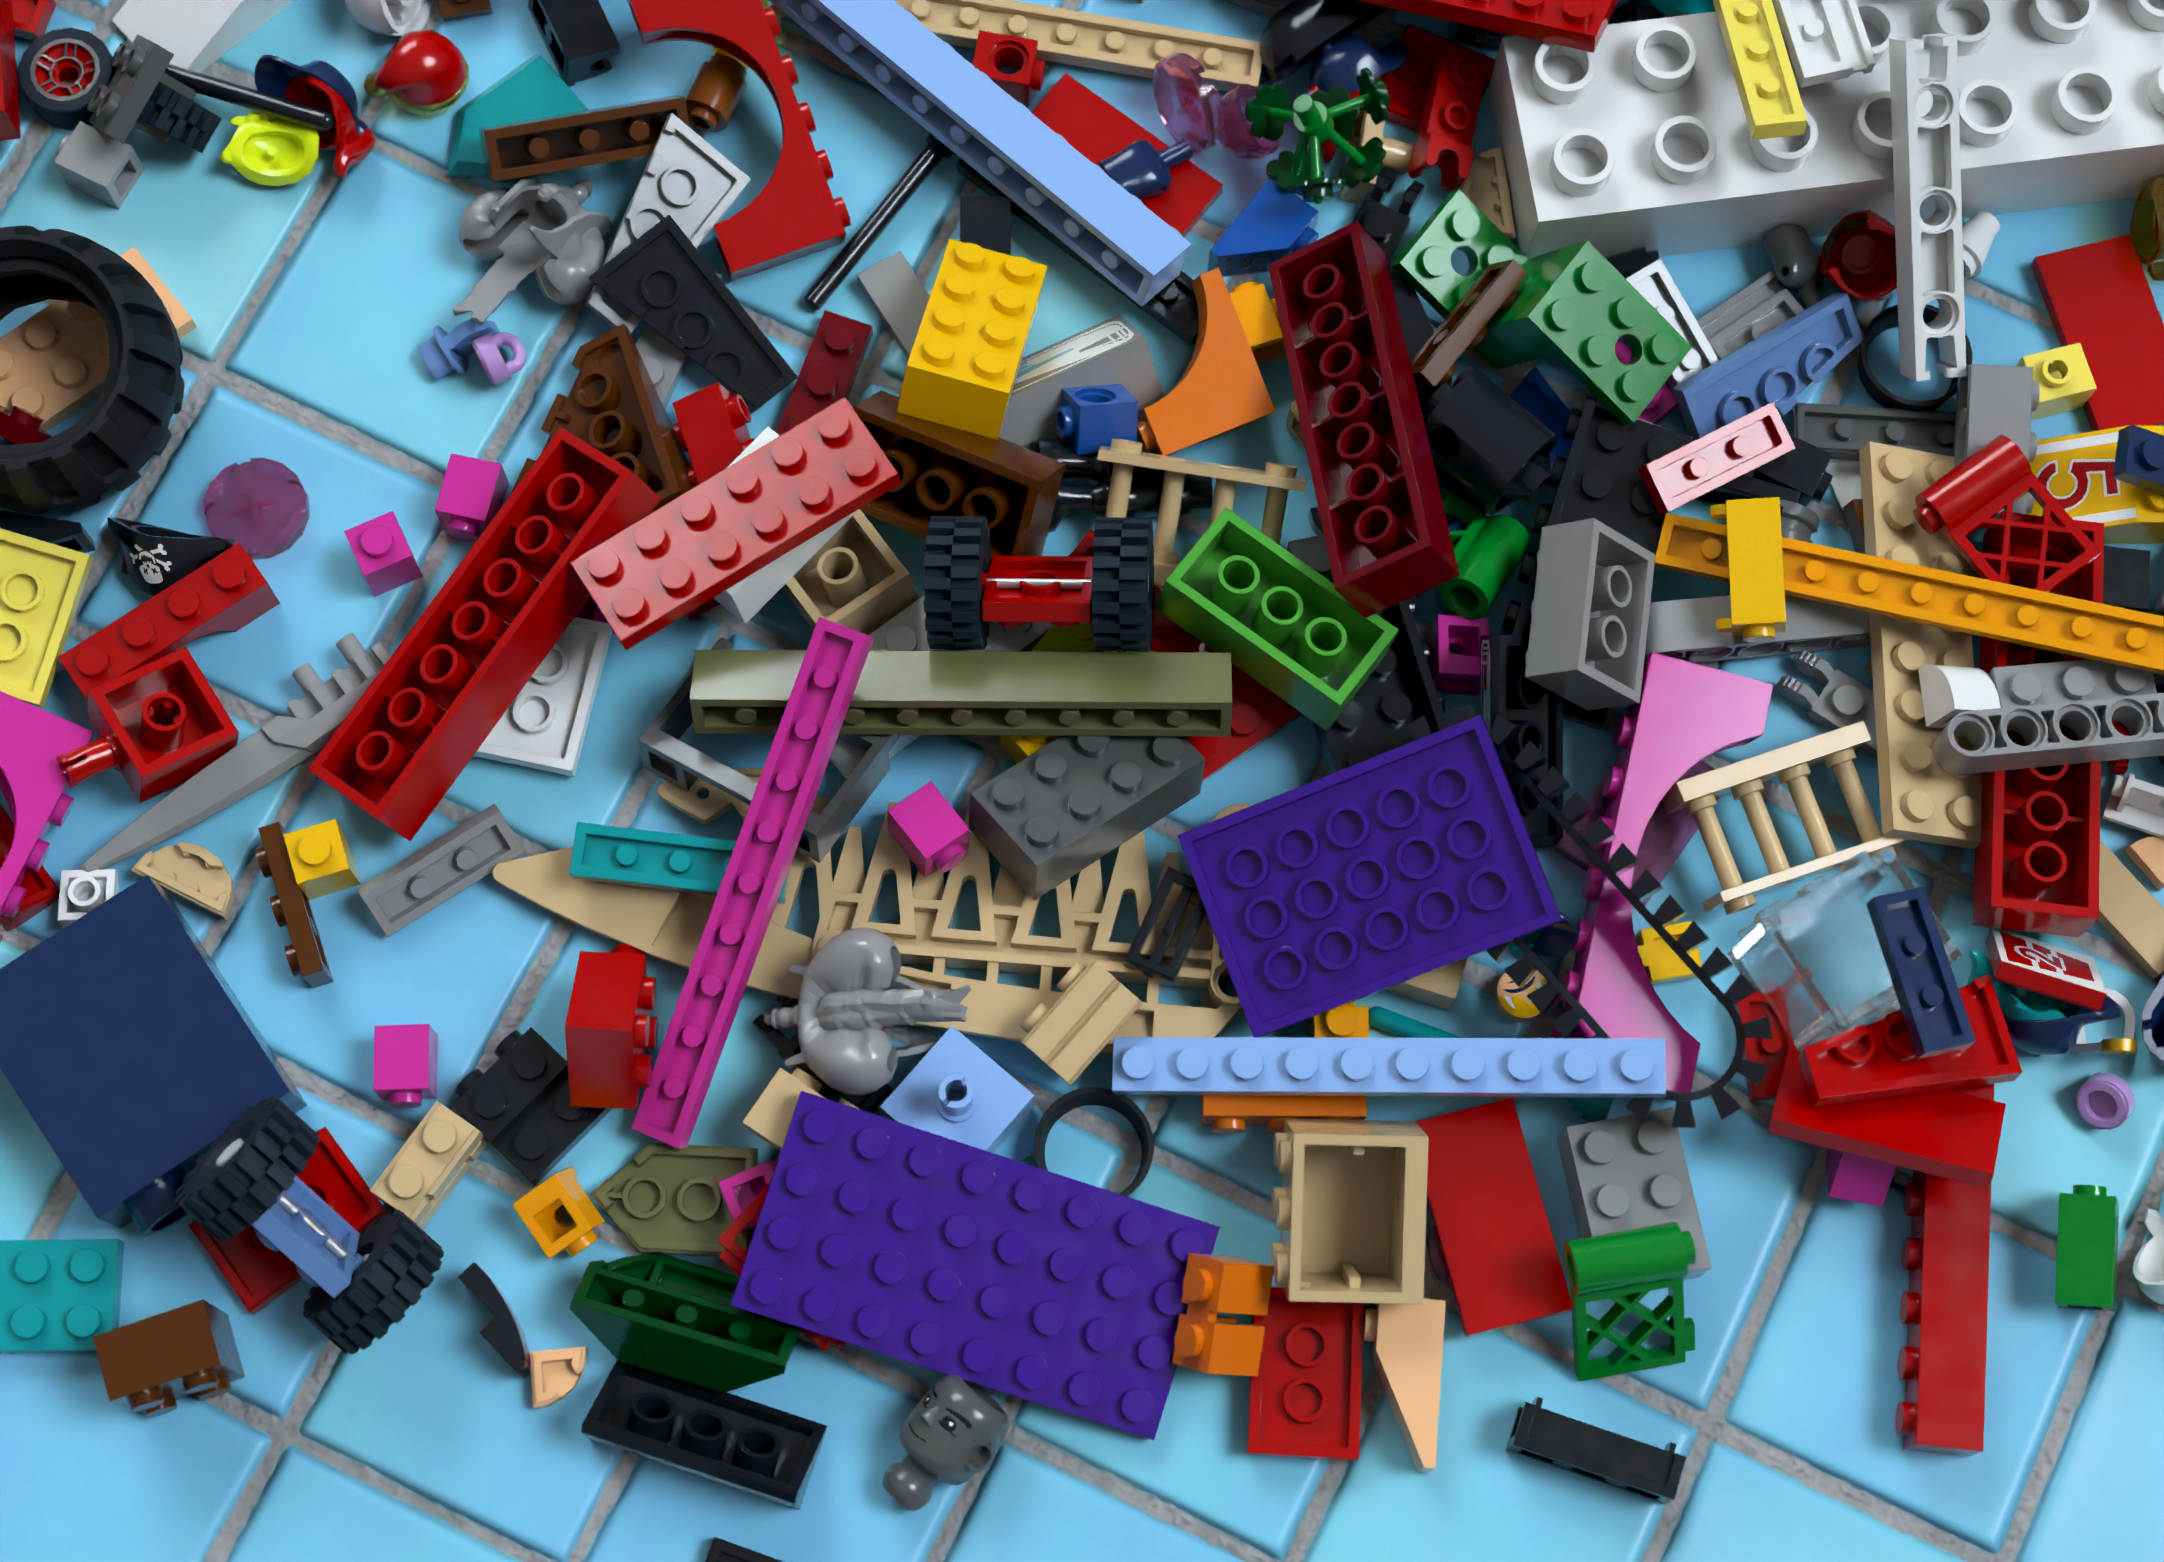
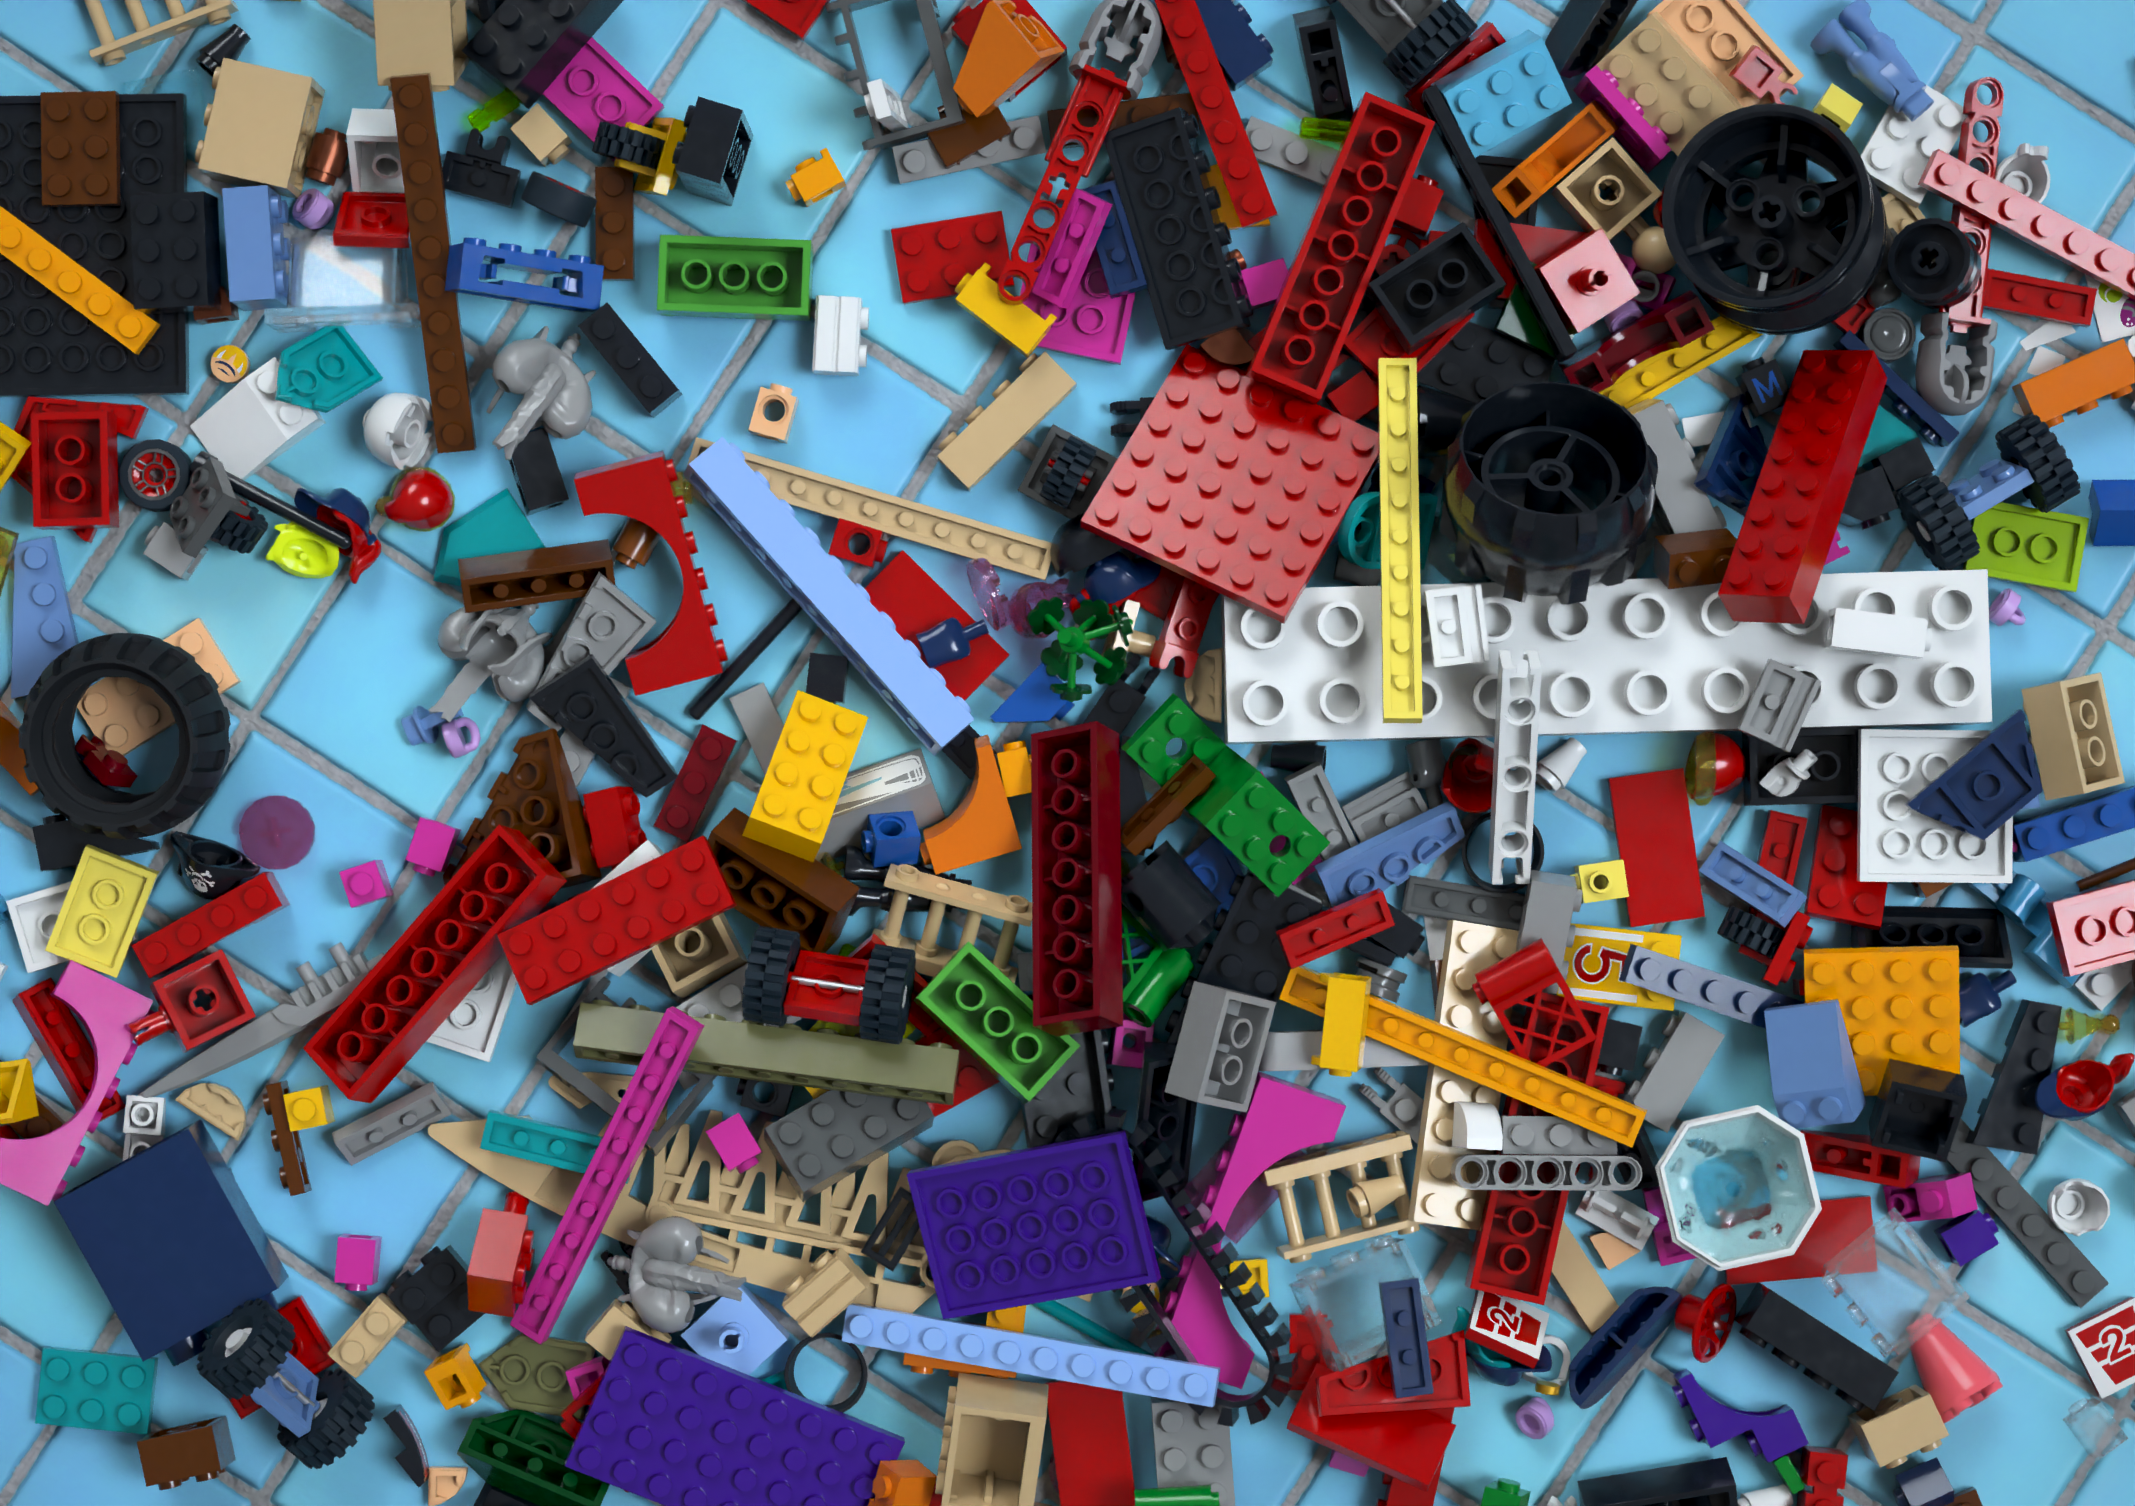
camera: 10 degrees right, 15 degrees up
none -> black brick [736,1078,795,1117]
none -> tan cone [1346,1174,1406,1218]

